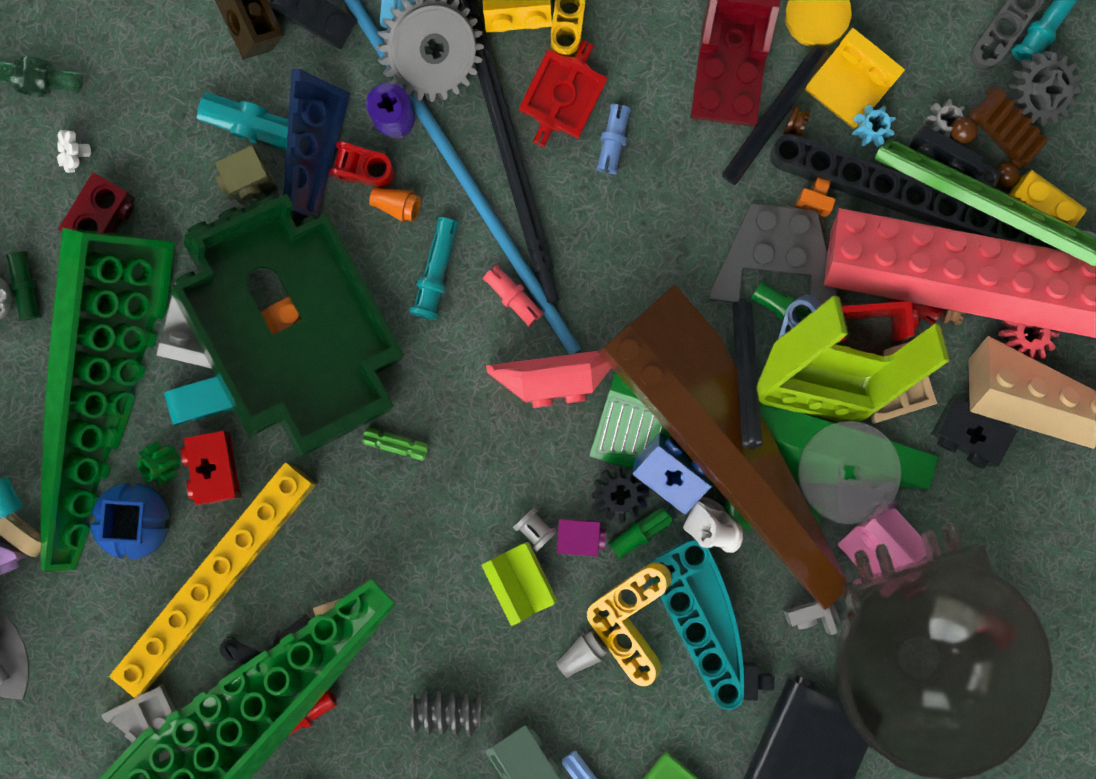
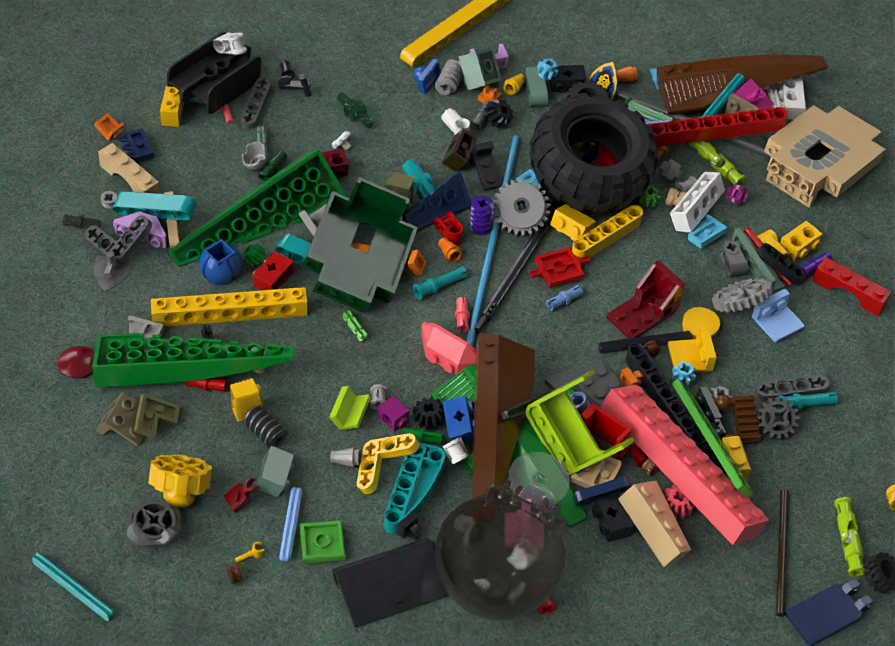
camera: 40 degrees right, 35 degrees down
none -> yellow brick [230,378,263,422]
none -> orange tile [403,250,427,276]
none -> dark blue beam [572,476,632,506]

